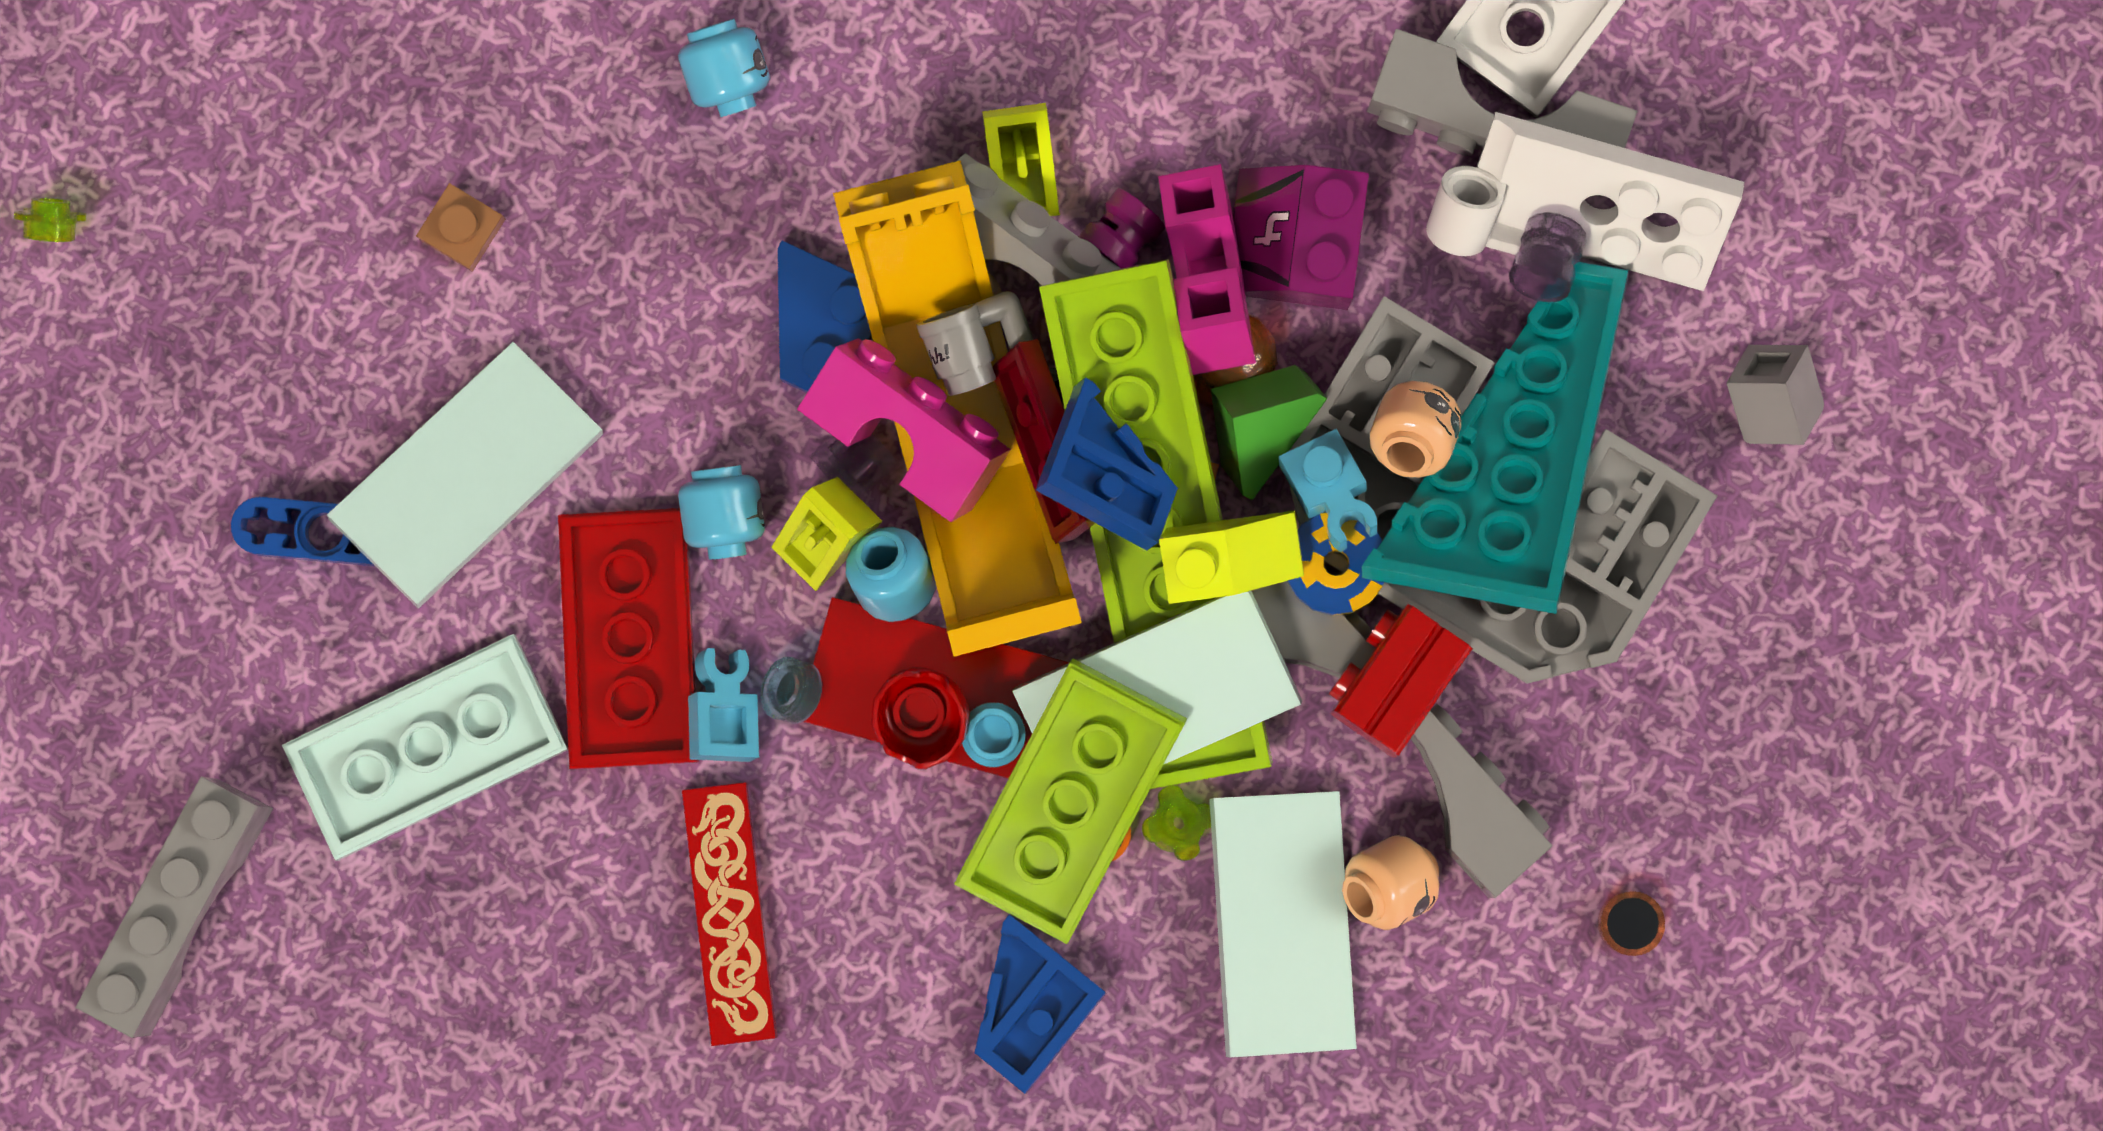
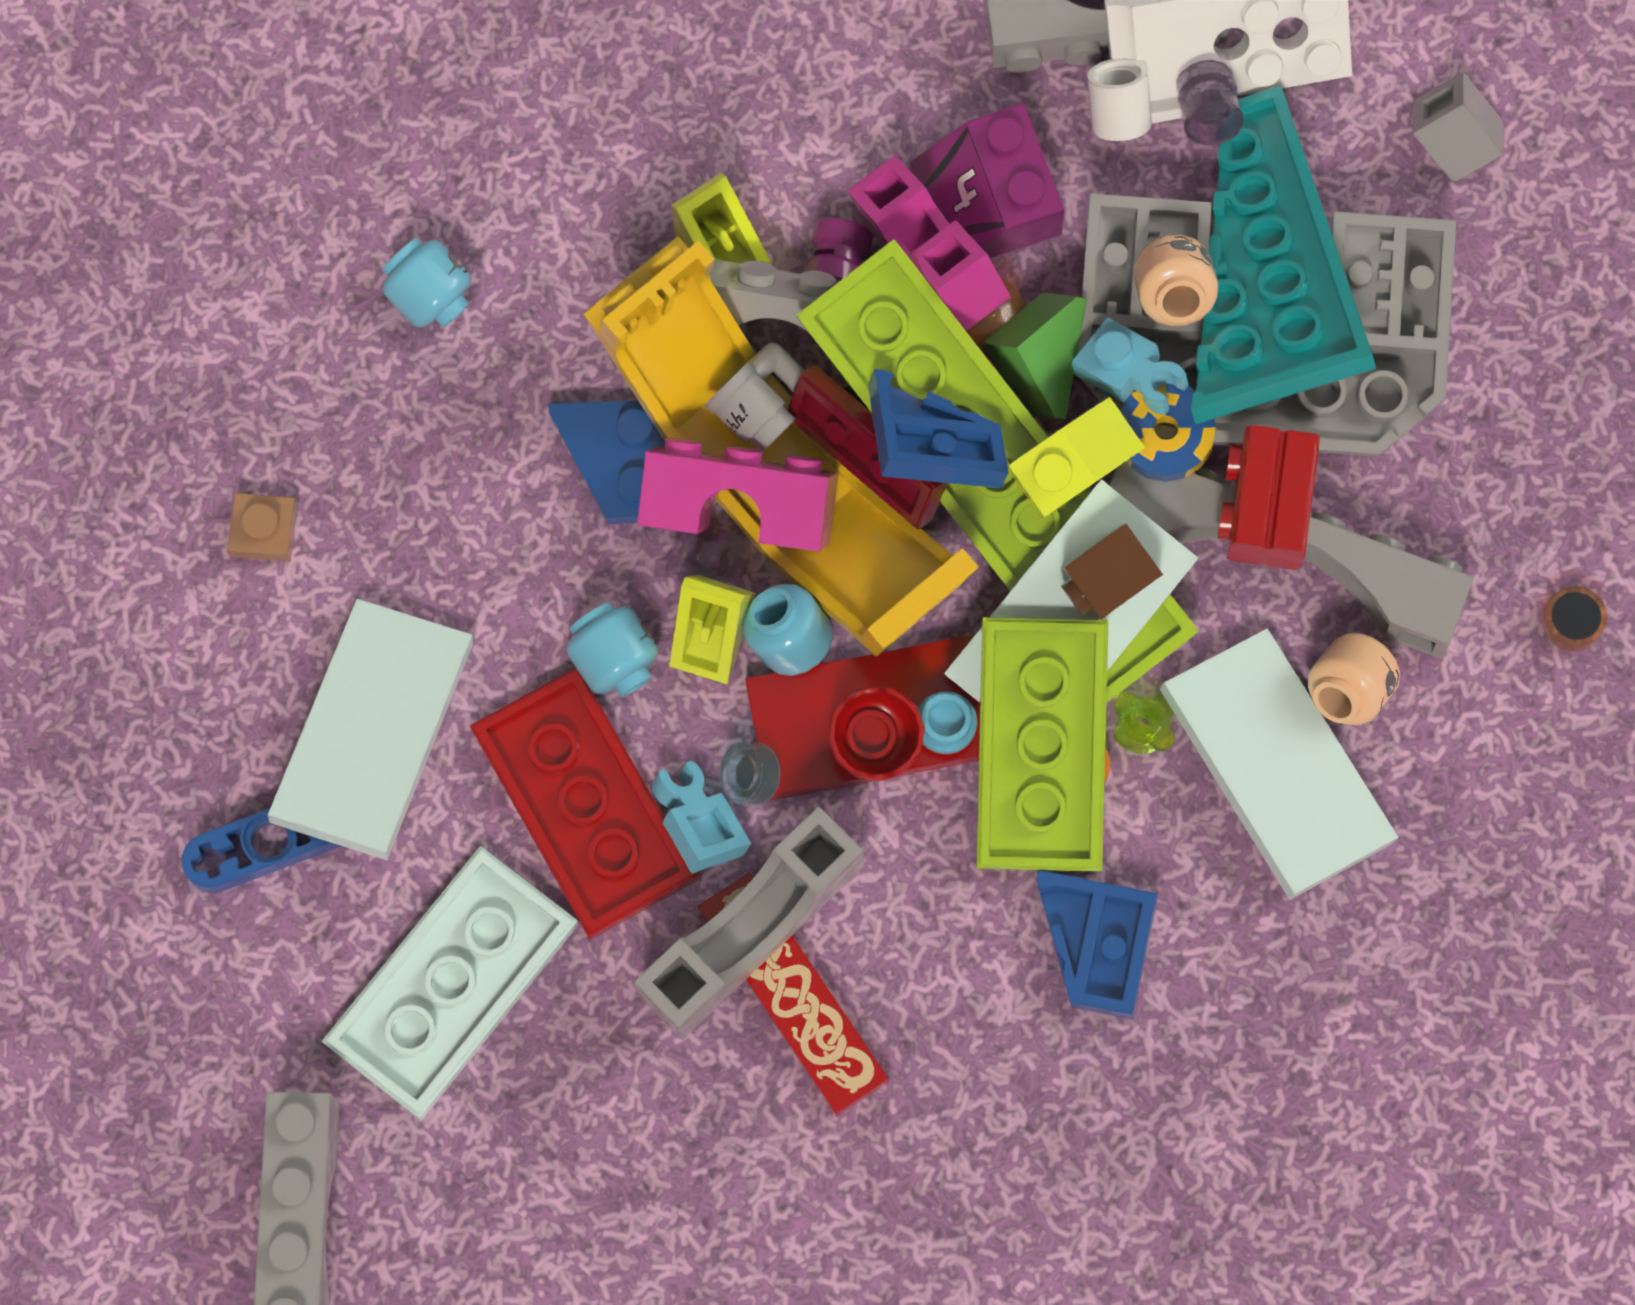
camera: 25 degrees left, 10 degrees down
none -> light grey arch [634,806,864,1040]
none -> reddish brown brick [1061,523,1163,619]

